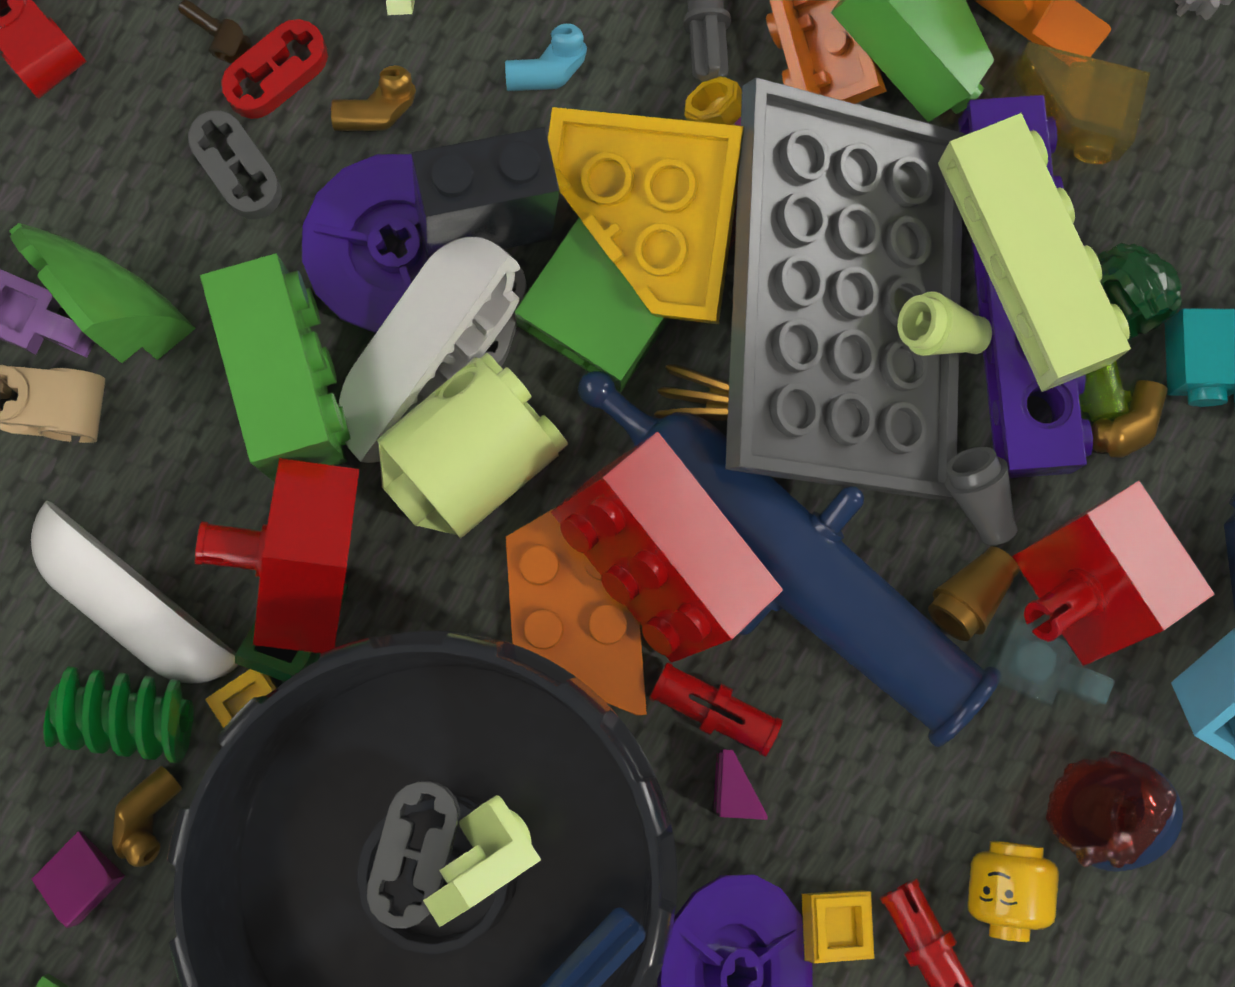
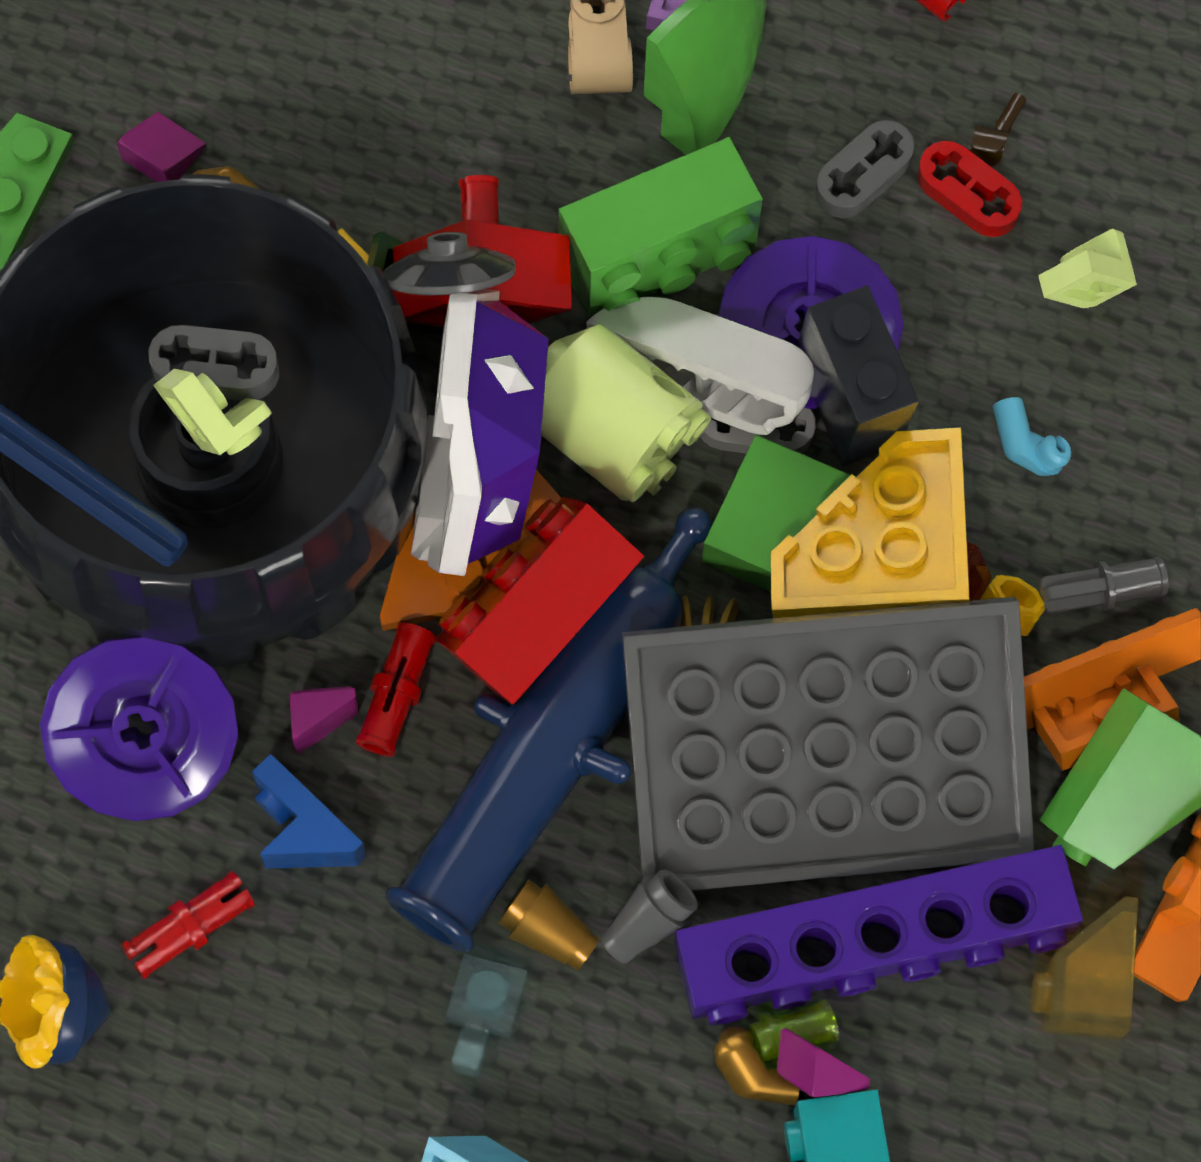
camera: 80 degrees right, 10 degrees down
white brick [31,501,239,684] -> none
green piece [43,666,194,763] -> none
pearl gold arm [331,65,416,131] -> none
yellow tile [802,890,874,963] -> none
yellowish green cone [897,292,992,356] -> none
yellowish green brick [938,113,1131,392] -> none
yellow head [968,841,1059,942] -> none
red brick [1012,481,1214,666] -> none
clear red hair [1046,751,1183,872] -> none
dark green piece [1097,243,1182,341] -> none
none -> blue slope [252,754,366,869]
none -> dish [384,232,516,295]
none -> piece [411,289,549,576]
none -> magenta slope [777,1028,871,1097]

